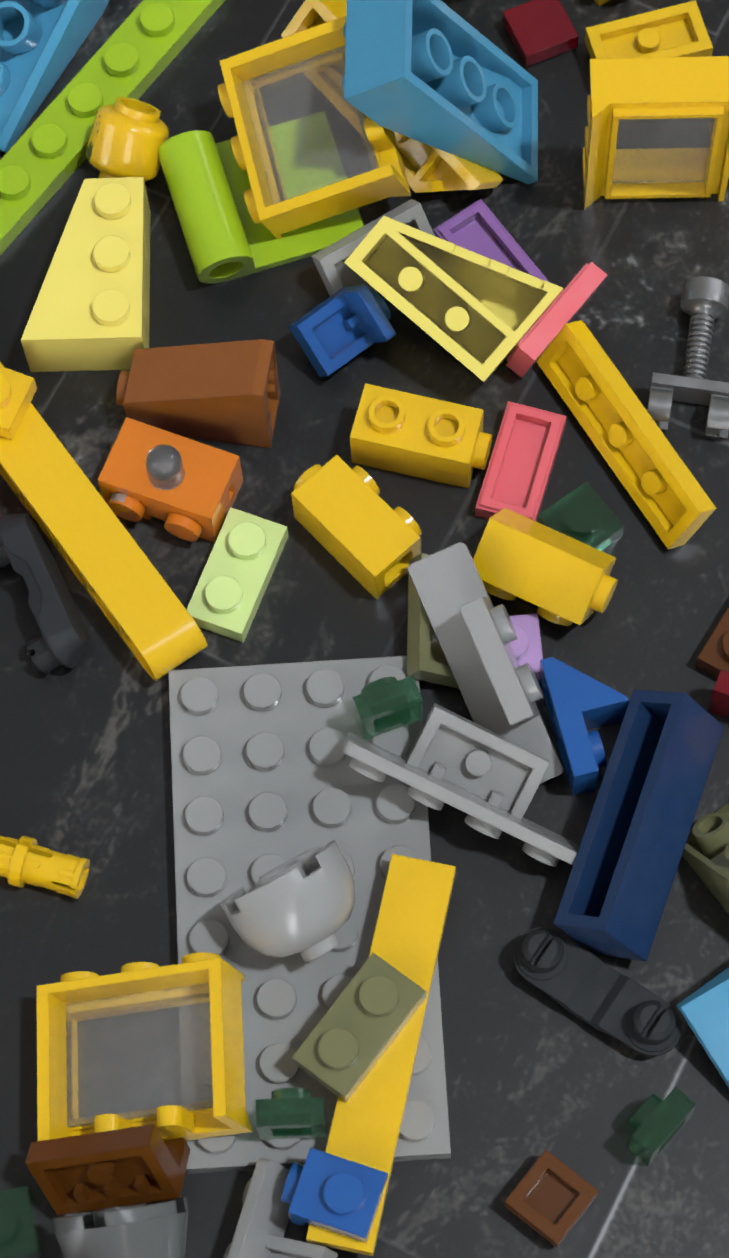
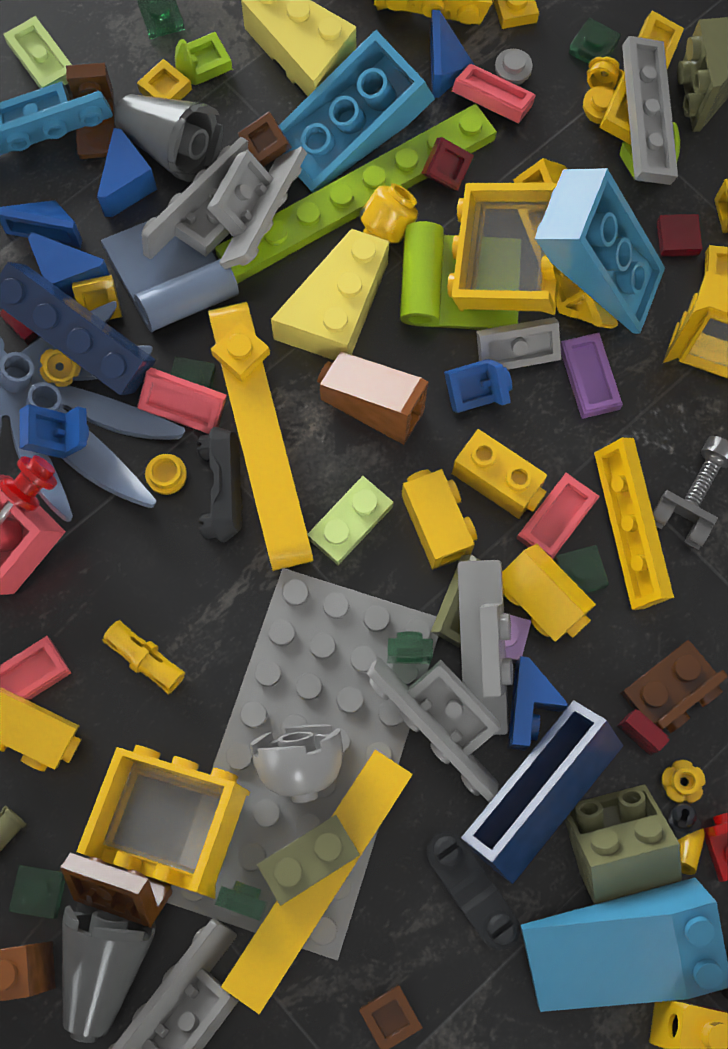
camera: 15 degrees right, 5 degrees up
orange piece [98,417,243,543] -> none
blue bracket [281,1148,388,1243] -> none
light yellow wedge [344,215,564,382] -> none
coral tile [506,262,607,378] -> none
clear green plate [628,1087,696,1166] -> none
none -> dark red tile [421,137,474,191]

